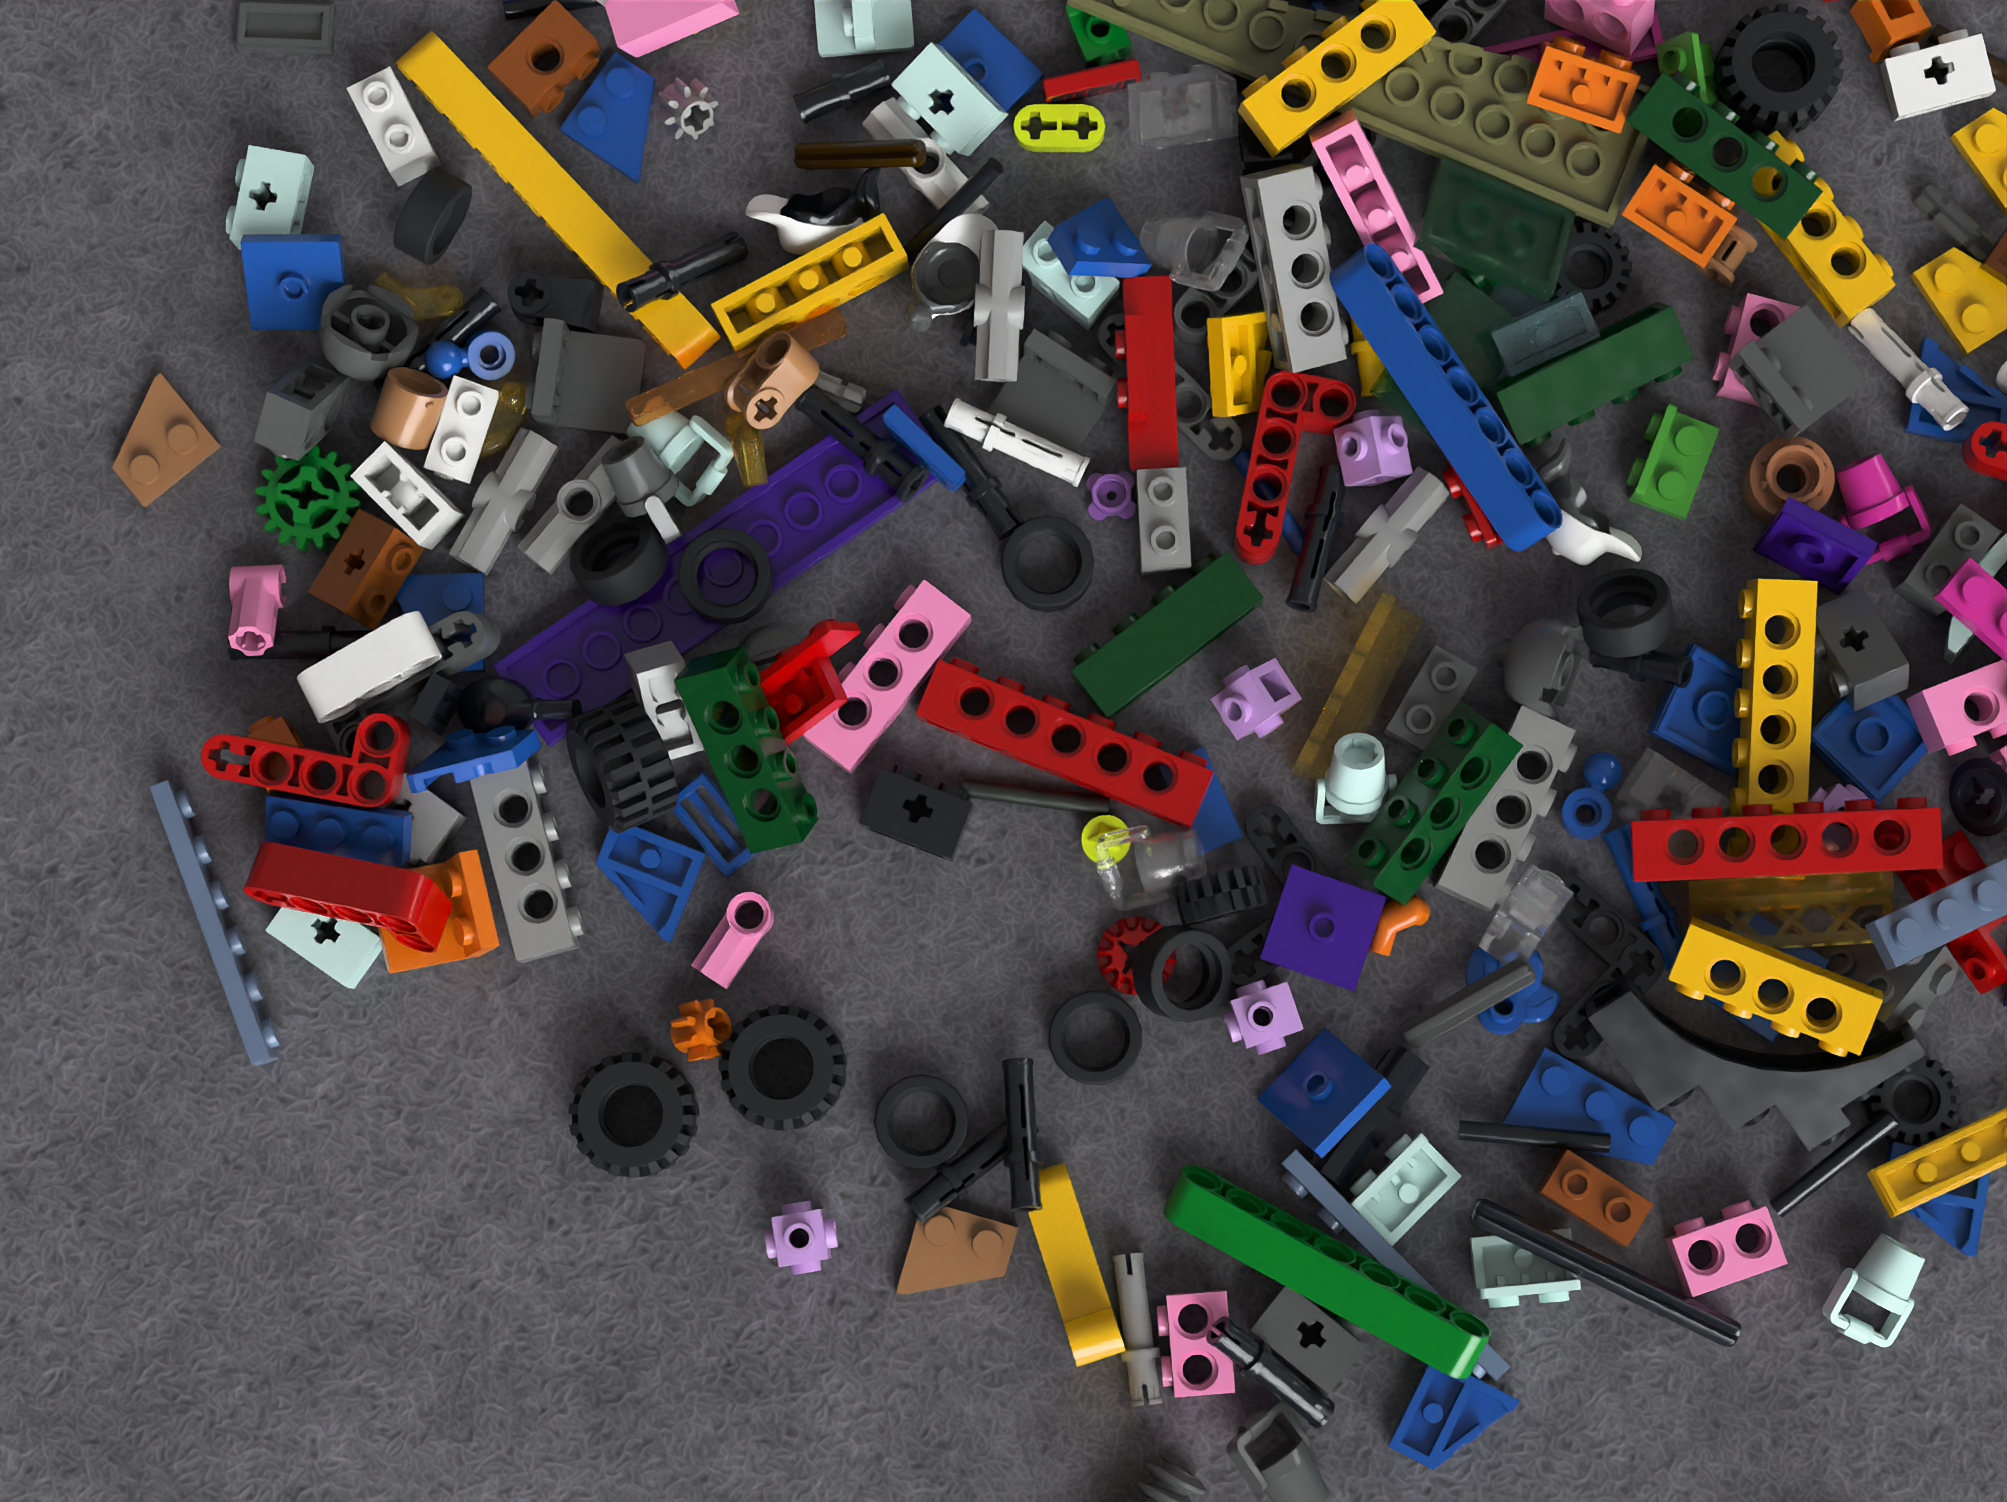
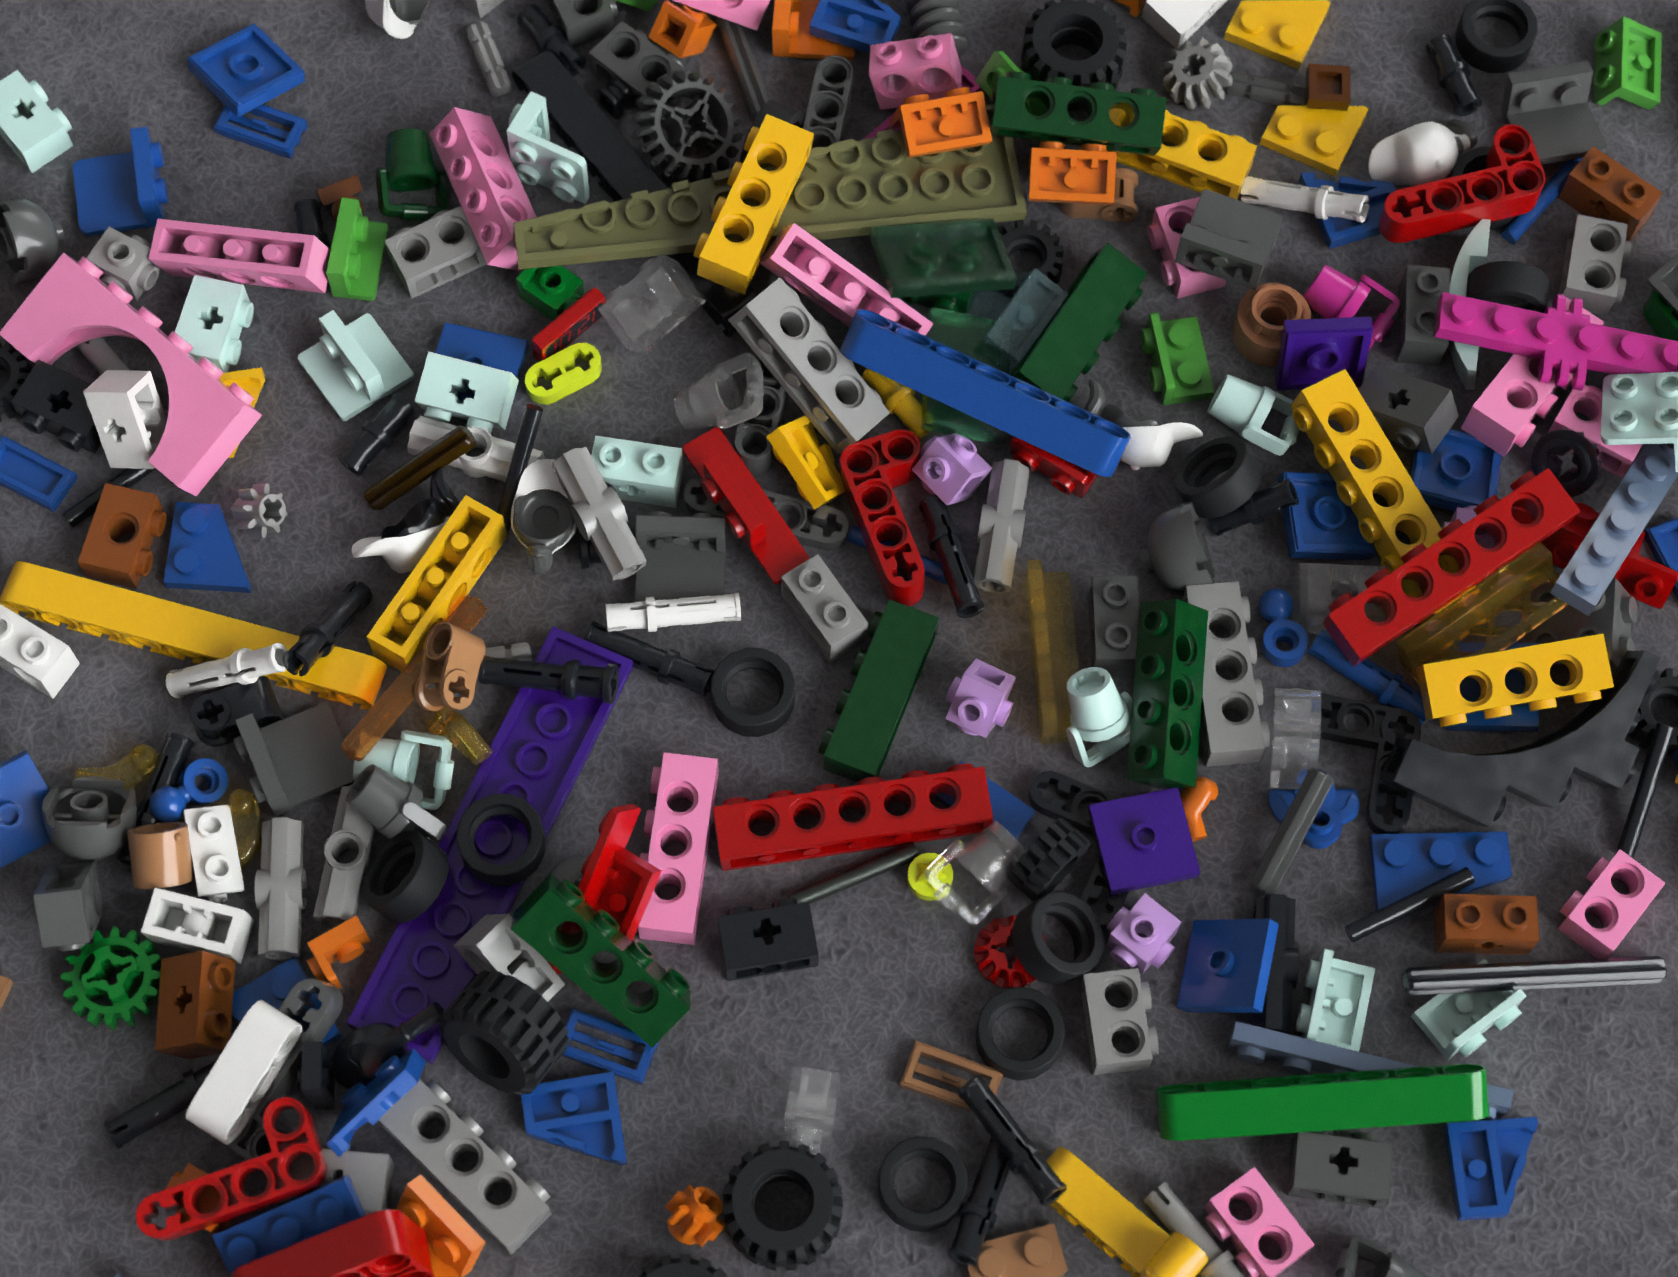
camera: 40 degrees left, 15 degrees down
bright pink piece [228,564,287,656] -> none
black tyre [393,167,472,265] -> none
bright pink piece [691,892,774,989] -> none
blue tile [882,404,966,492] -> none
blue wing [1047,198,1152,278] -> none
medium lavender plate [1086,471,1136,521] -> none
black pin [1206,1316,1335,1428] -> none
none -> white pin [165,643,287,698]
none -> orange bracket [306,915,371,989]
none -> clear brick [784,1066,841,1154]
none -> medium nougat tile [899,1041,1003,1113]
none -> light grey brick [1080,968,1159,1075]
none -> light grey gear [1163,37,1233,111]
none -> light aqua piece [1207,374,1300,456]

